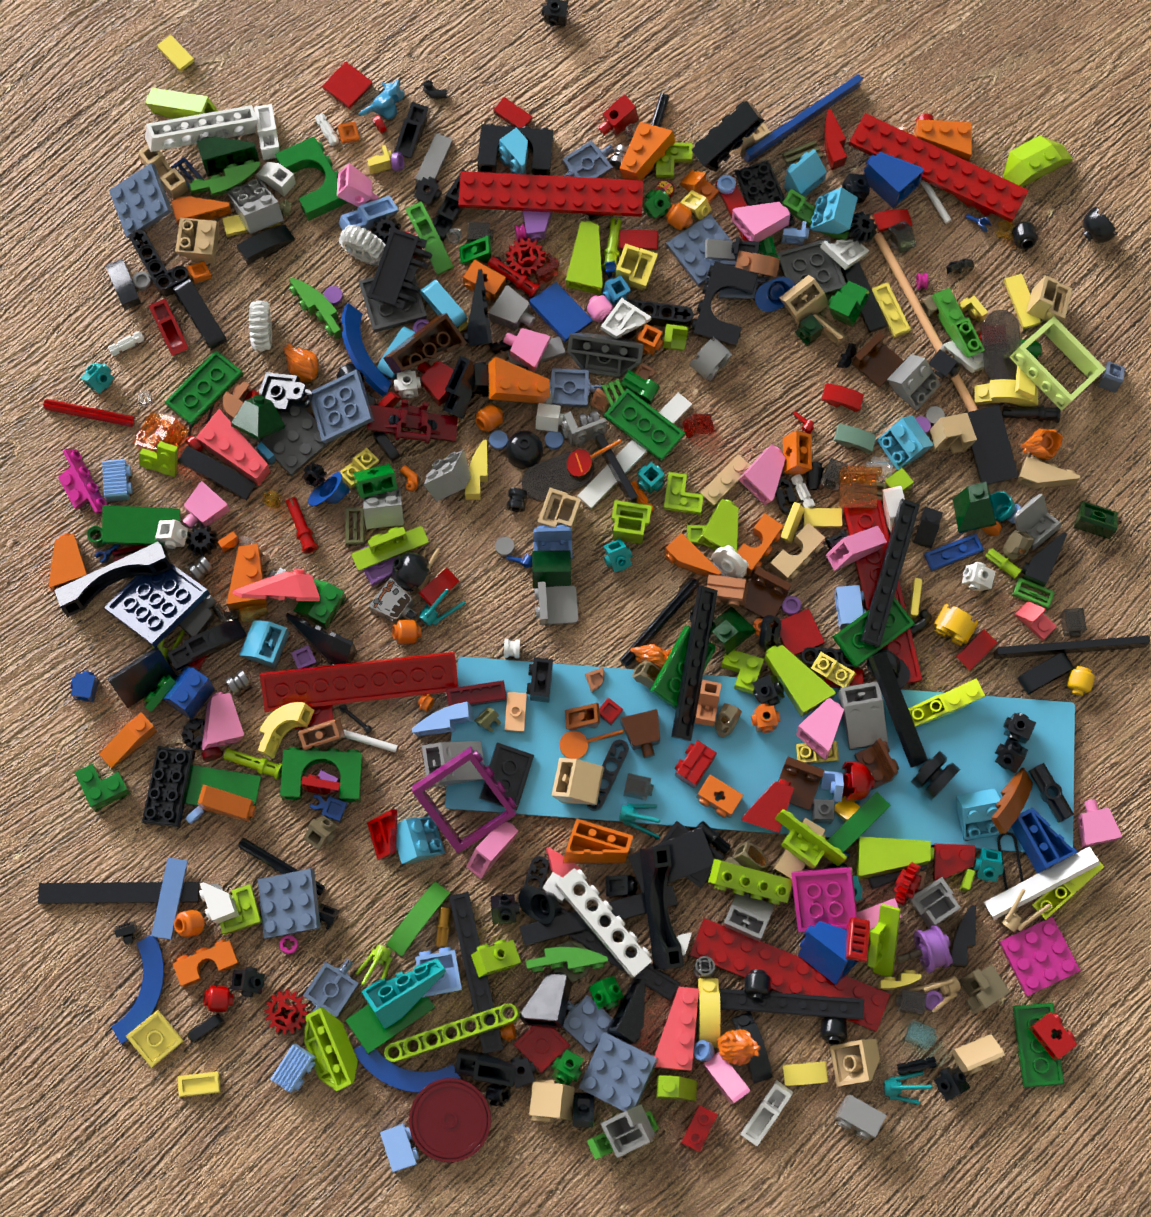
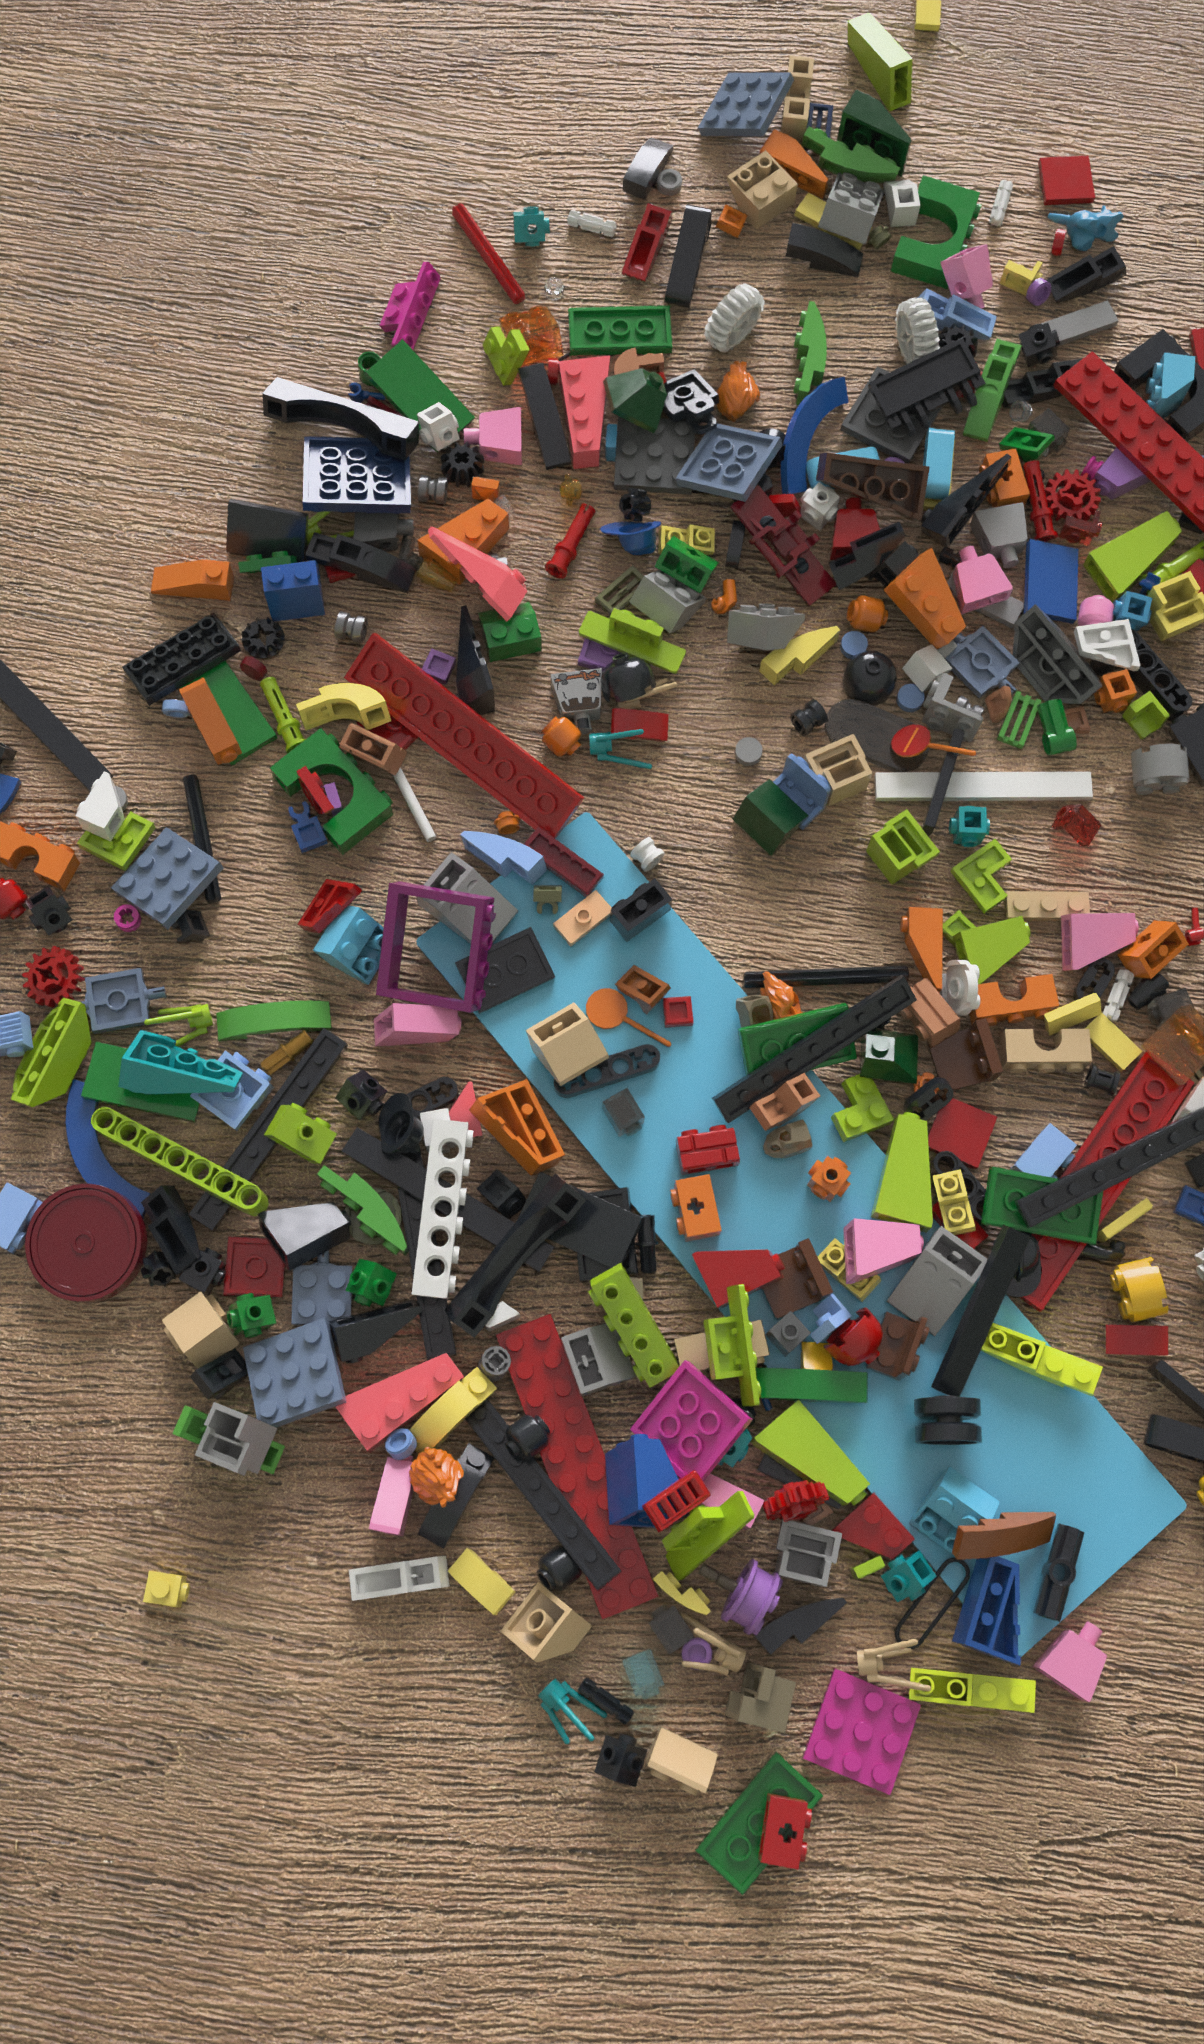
camera: 45 degrees right, 0 degrees up
orange slope [49,533,88,592] -> none
blue brick [70,671,99,703] -> none
green brick [74,764,131,811] -> none
light blue brick [102,459,133,502] -> none
black beam [130,229,191,297] -> none
white brick [145,105,258,152] -> none
medium blue tile [151,857,188,940] -> none
orange head [174,910,205,937] -> none
bright pink slope [202,692,244,751] -> none
medium azure slope [239,620,289,669] -> none
white slope [254,104,280,160] -> none
dark tan brick [303,815,338,850] -> none
medium lavender tile [324,286,343,305] -> none
orange tile [337,122,360,144] -> none
black hinge [340,704,372,733] -> none
black arm [423,80,447,99] -> none
orange plate [500,1023,516,1042] -> none
blue hand [506,554,532,568] -> none
light grey bracket [534,582,578,625] -> none
nougat tile [585,668,604,693] -> none
green tile [603,388,685,463] -> none
teal brick [603,539,633,572] -> none
teal plant [619,803,660,839] -> none
reddish brown torso [620,709,660,758] -> none
orange axle [630,481,654,513] -> none
lime slope [656,1075,697,1101] -> none
red brick [680,1105,718,1153] -> none
dark tan rock [732,841,767,872] -> none
black brick [753,675,785,706] -> none
medium lavender tile [781,596,801,616] -> none
bright pink slope [826,526,887,571] -> none
light grey brick [834,1095,887,1140] -> none
white tile [984,847,1100,920] -> none
black brick [995,738,1028,773] -> none
black brick [1003,713,1036,744] -> none

